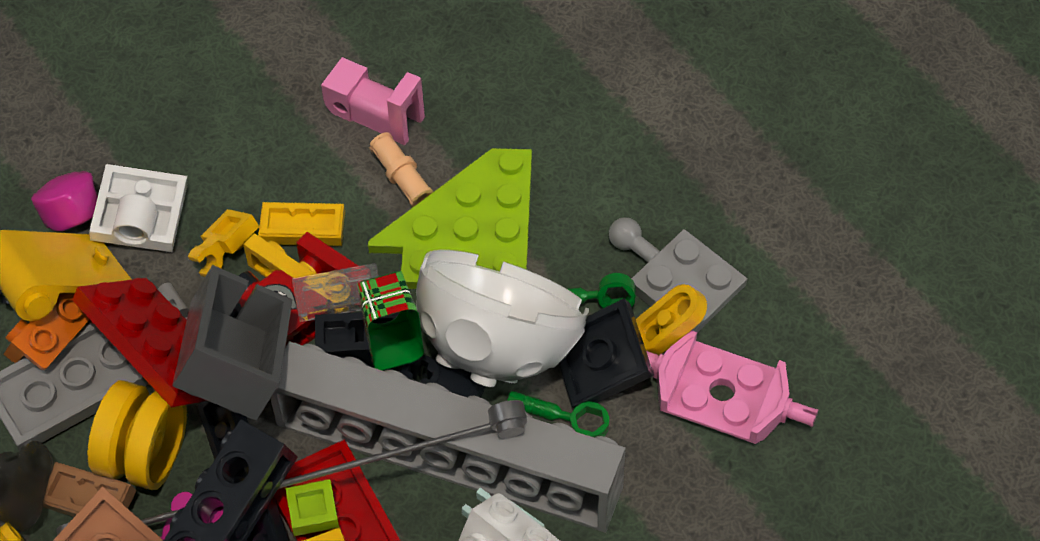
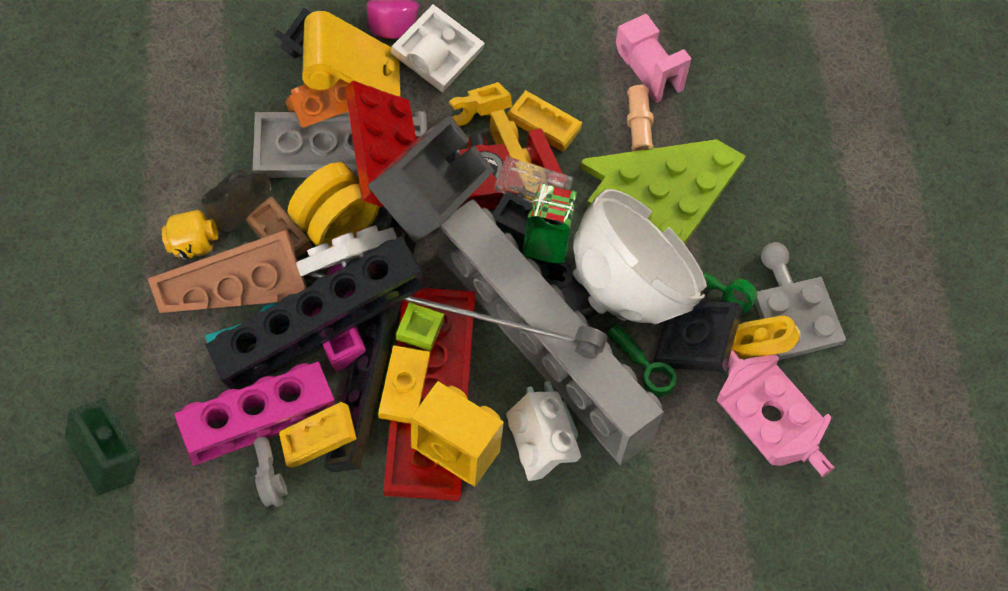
camera: 25 degrees right, 5 degrees up
none -> white plate [296,225,397,276]

